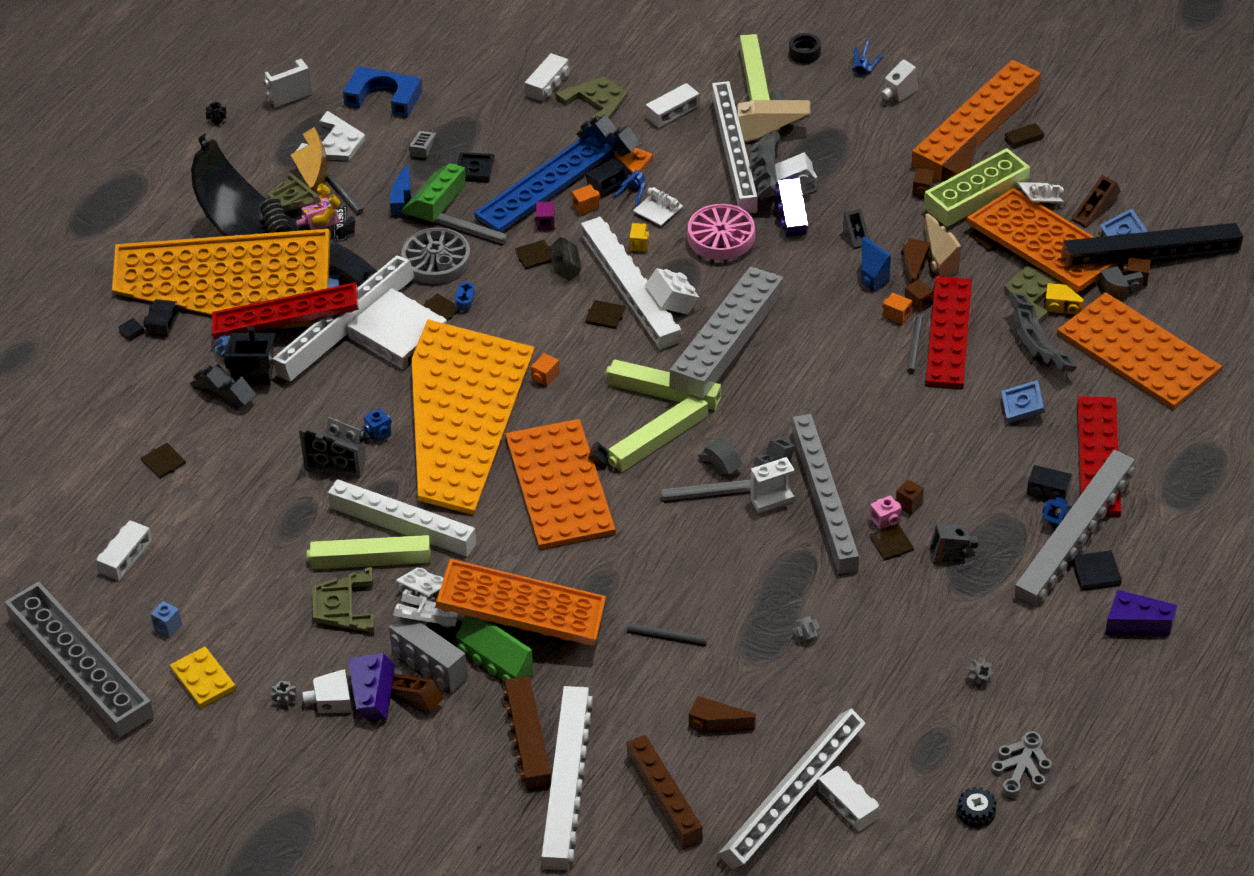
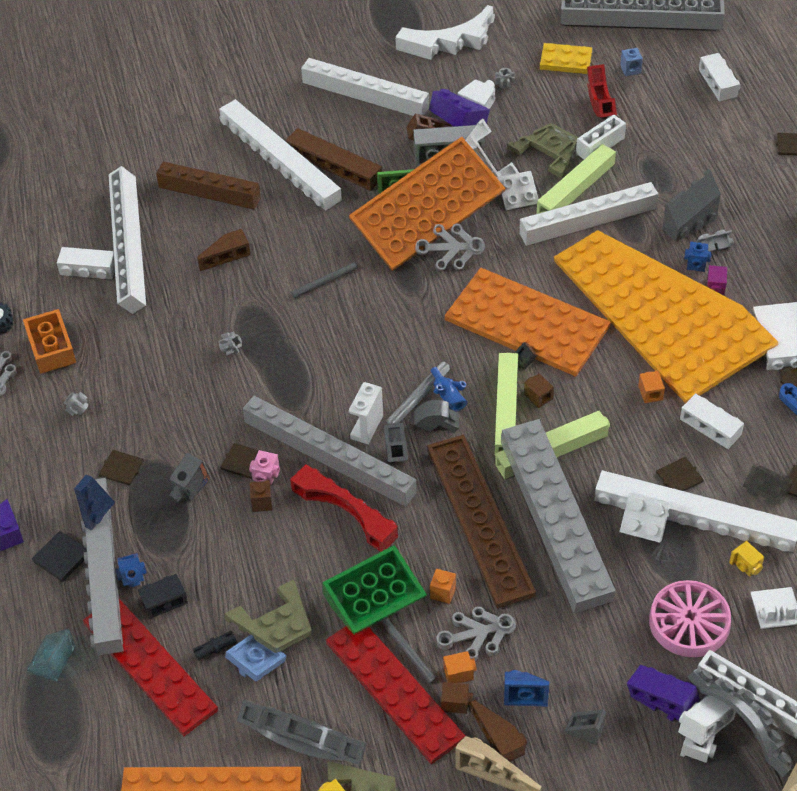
camera: 135 degrees right, 5 degrees up
none -> orange brick [23,309,76,374]
none -> clear light blue slope [27,629,76,681]
none -> dark blue wing [74,475,115,531]
none -> dark brown piece [98,450,144,486]
none -> black pin [193,630,237,661]
none -> olive wing [224,580,312,653]
none -> red arch [290,464,398,552]
none -> white brick [301,58,429,116]
none -> green slope [322,545,427,634]
none -> white arch [396,5,495,60]
none -> light grey plant [415,224,485,271]
none -> reddish brown plate [427,434,536,608]
none -> blue piece [430,367,468,412]
none -> orange brick [430,569,456,604]
none -> light grey plant [436,607,516,661]
none -> reddish brown brick [524,373,554,408]
none -> white brick [576,115,626,159]
none -> red arch [587,64,617,117]
none -> white brick [680,393,744,449]
none -> magenta brick [706,265,727,295]

